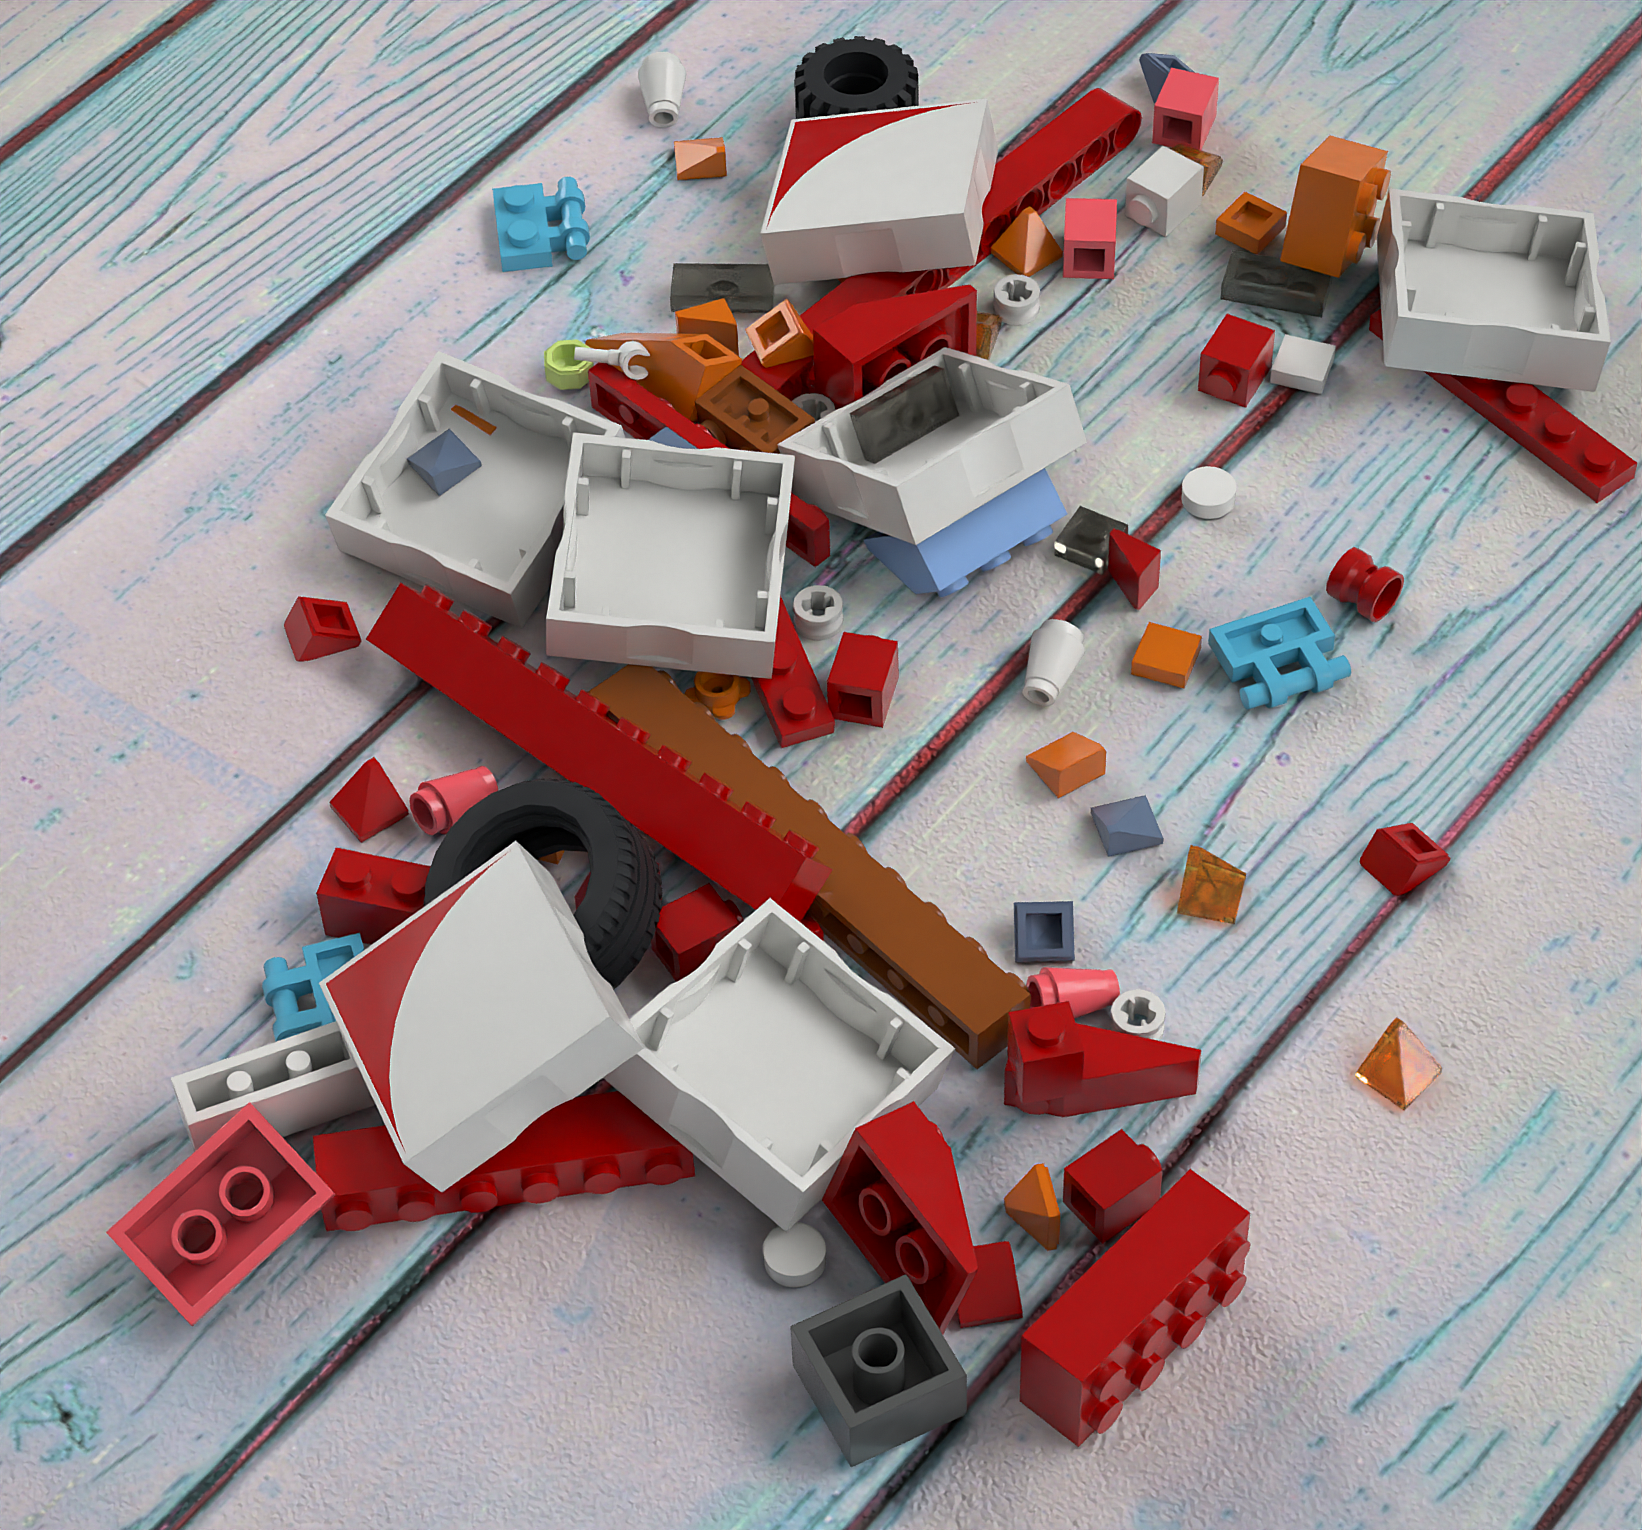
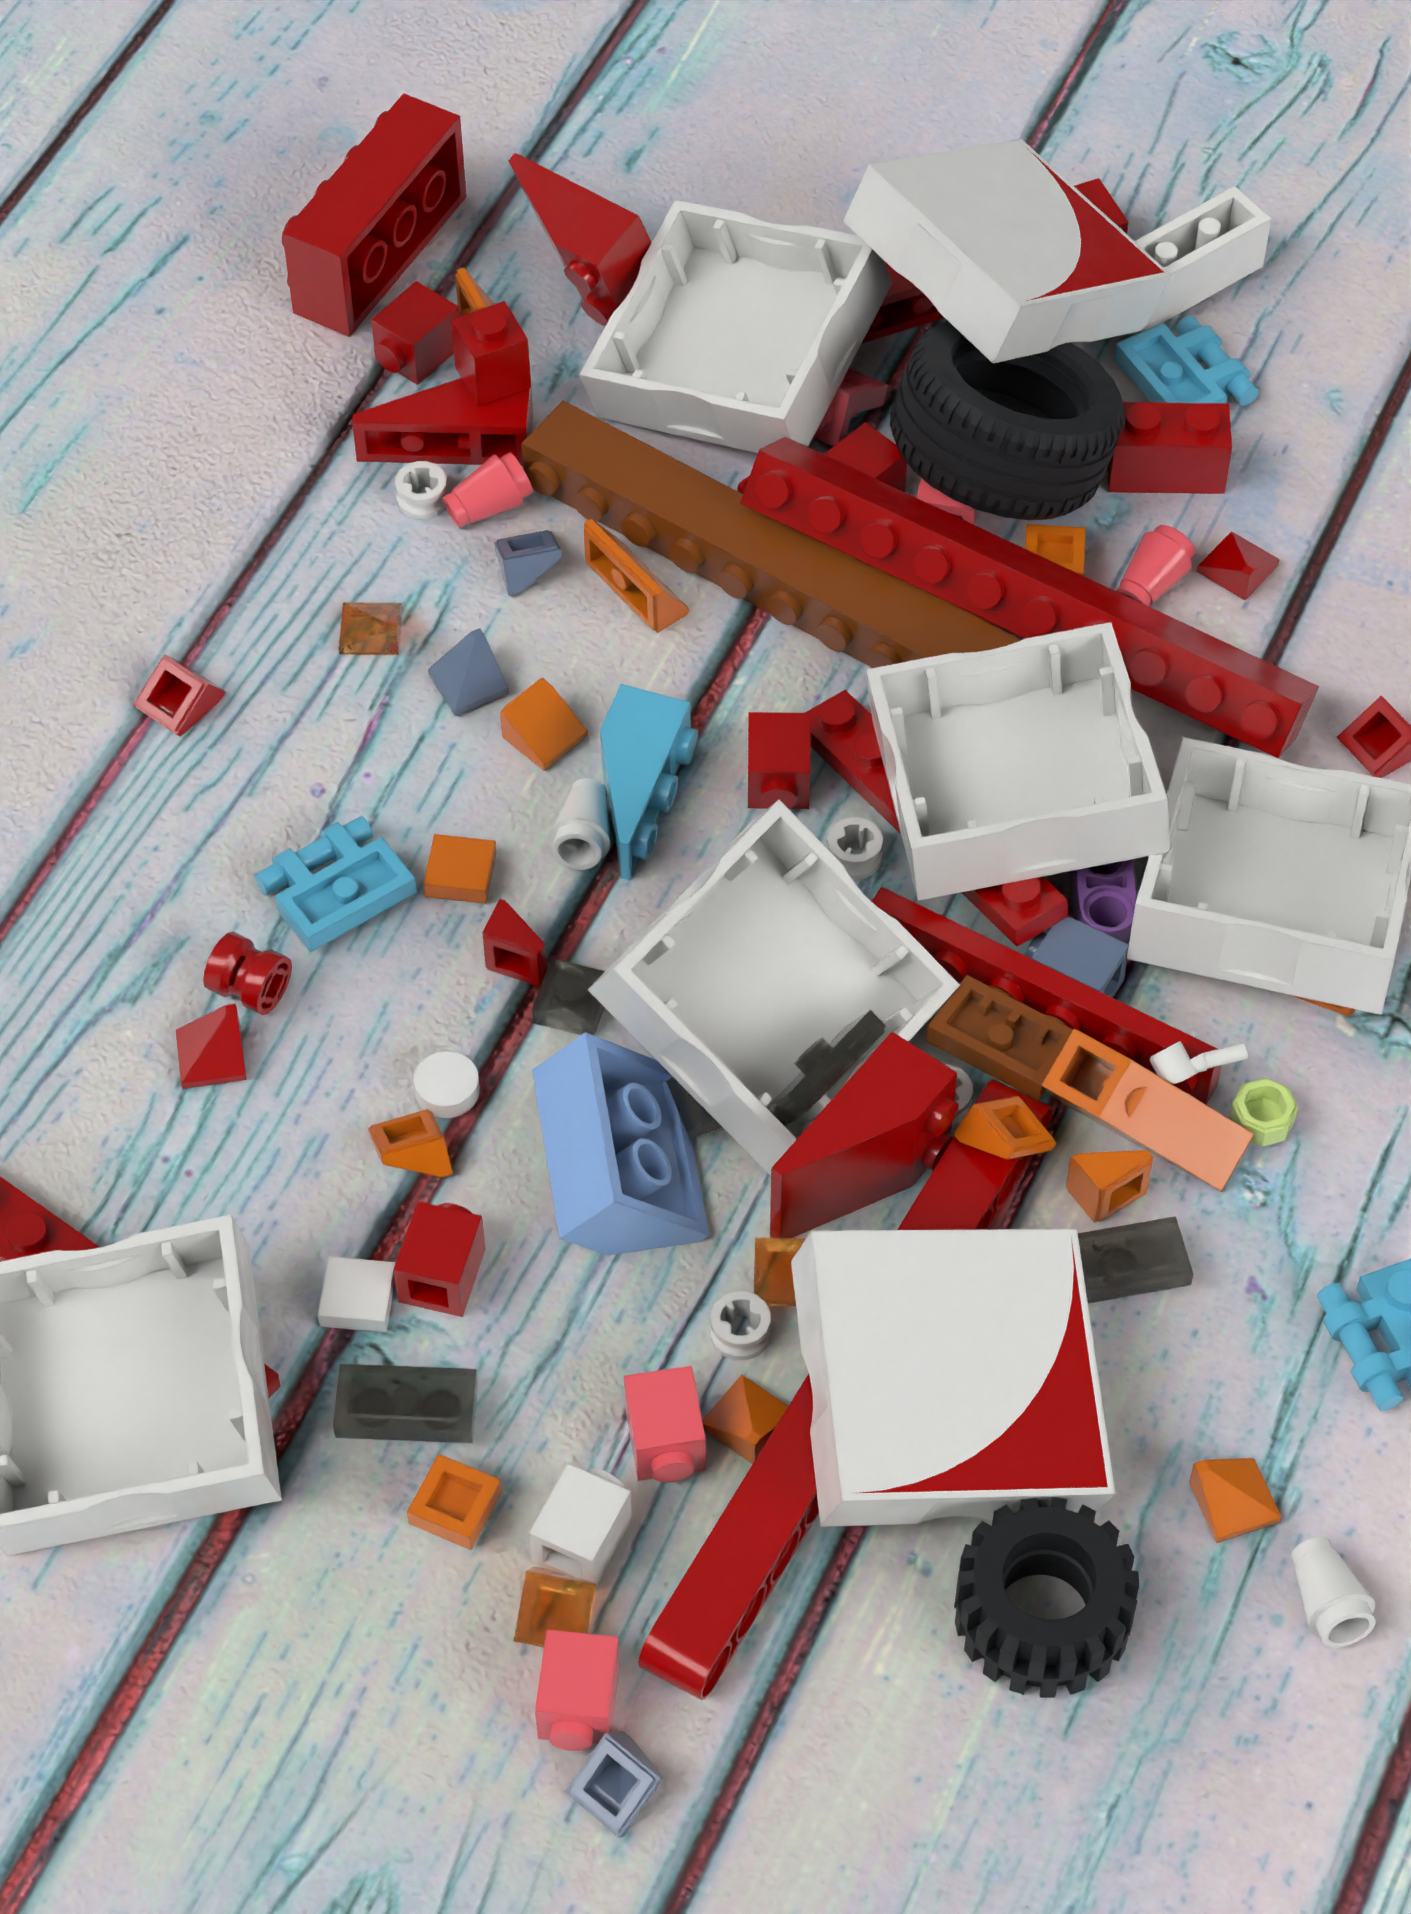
camera: 165 degrees right, 5 degrees up
coral slope [106,1102,335,1326] -> none
sand blue slope [407,429,482,496] -> none
dark grey brick [790,1274,967,1467] -> none
red slope [956,1241,1023,1329] -> none
orange brick [1280,135,1391,278] -> none
clear orange slope [1356,1017,1442,1111] -> none
none -> red slope [176,1004,247,1089]
none -> orange slope [368,1109,453,1177]
none -> light blue slope [532,1032,710,1255]
none -> orange slope [584,519,689,633]
none -> medium azure slope [600,684,698,881]

